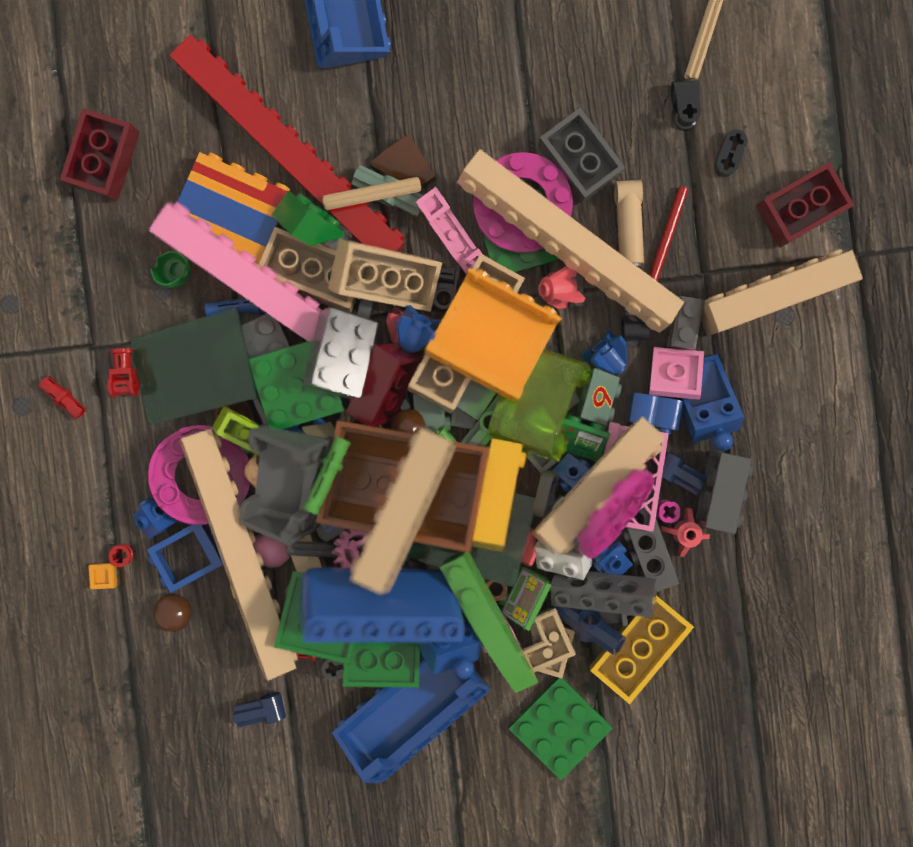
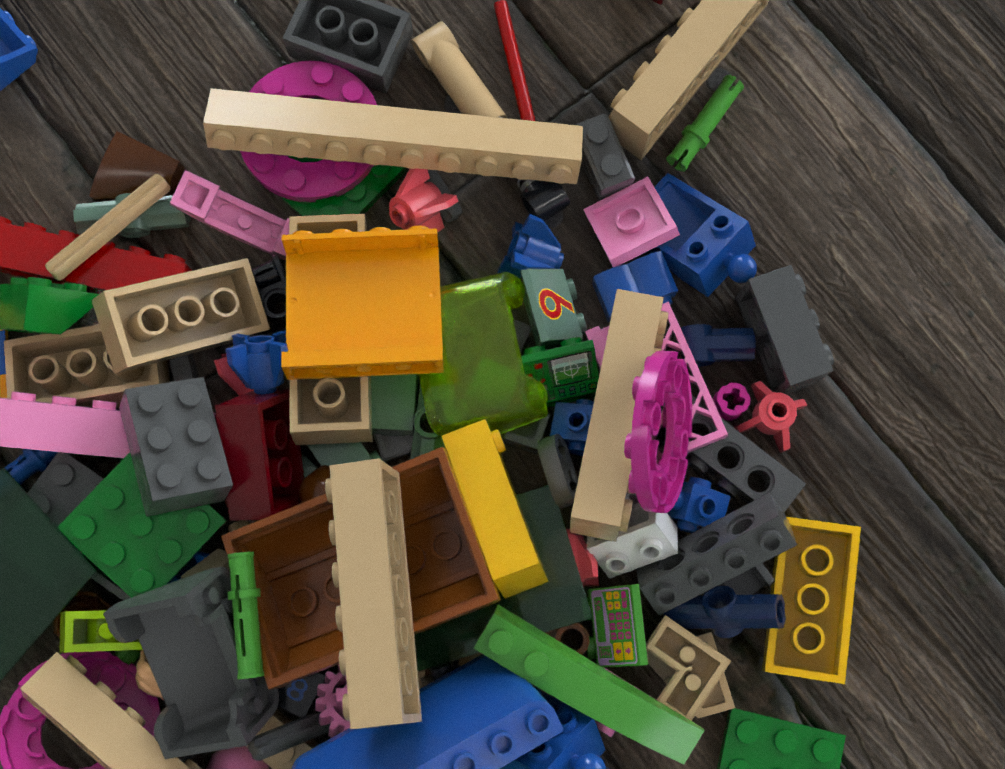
camera: 30 degrees left, 10 degrees down
none -> bright green pin [666,75,744,172]

